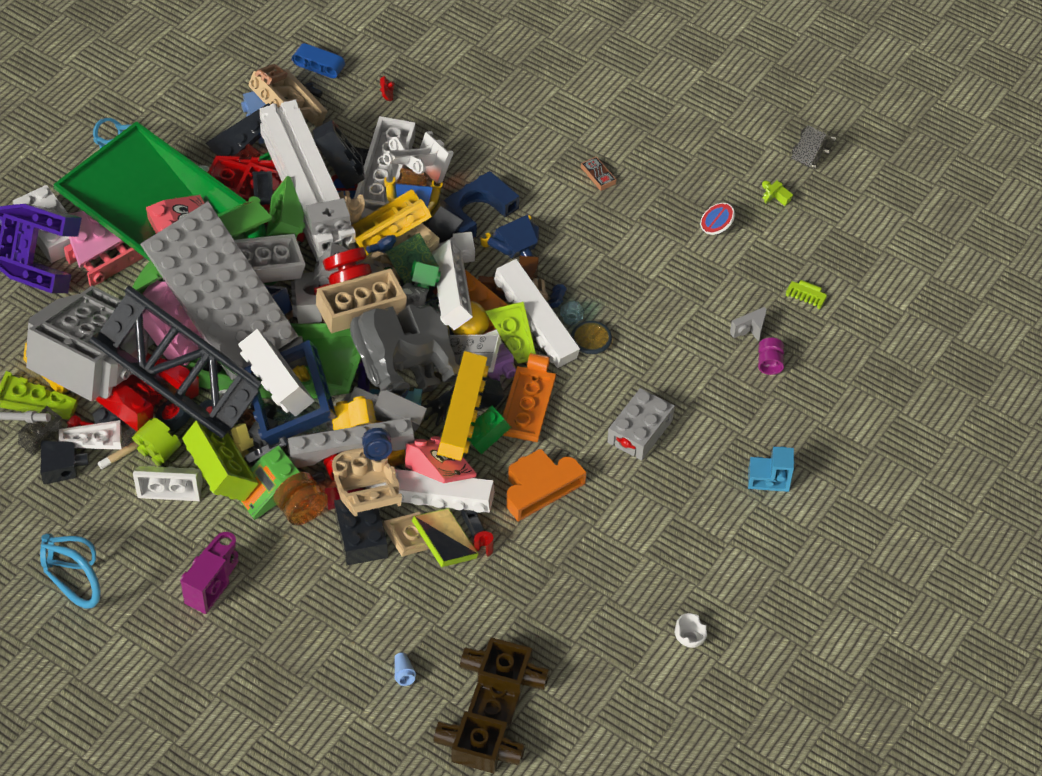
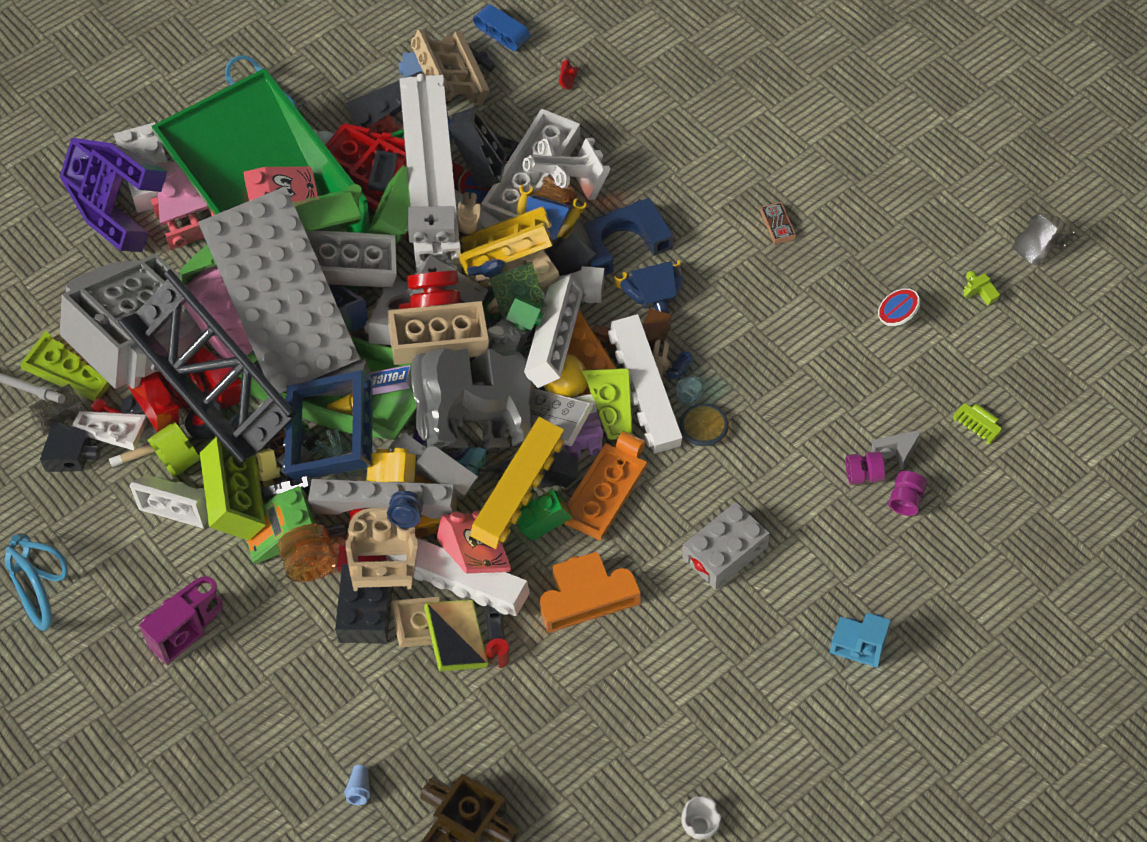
camera: 20 degrees right, 5 degrees up
white brick [238,329,314,417] -> none
nougat tile [255,64,288,85] -> none
none -> tile [369,365,411,395]
none -> magenta wheel [845,451,885,485]

